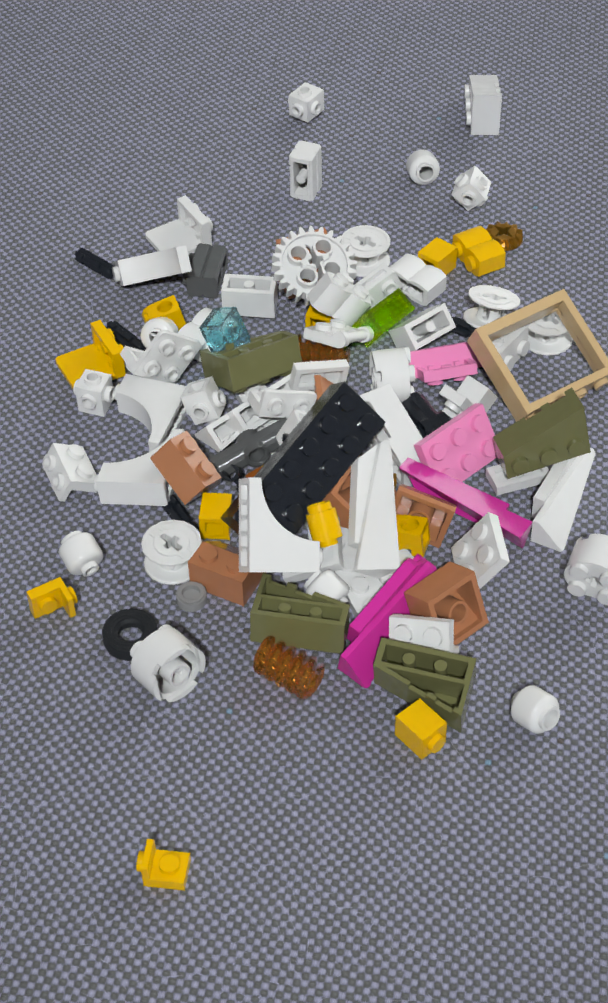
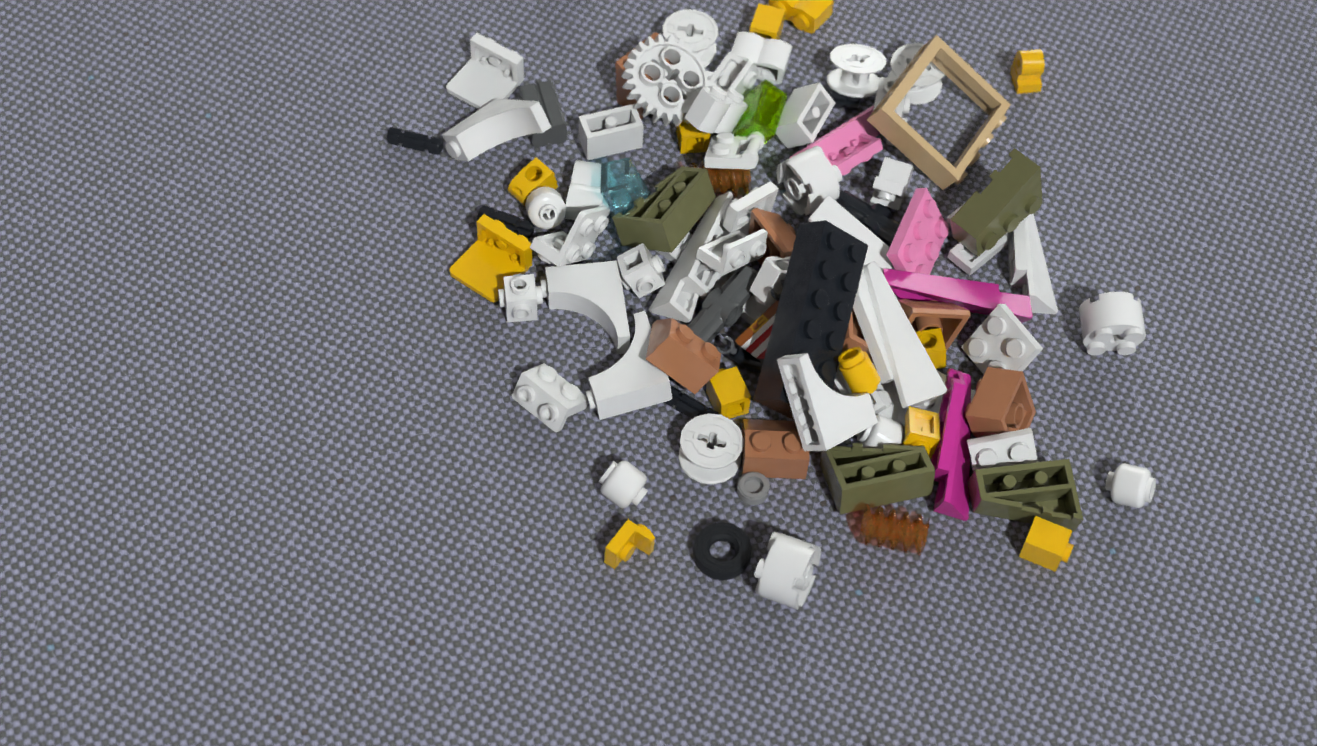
camera: 30 degrees left, 10 degrees up
none -> yellow bracket [902,406,940,459]

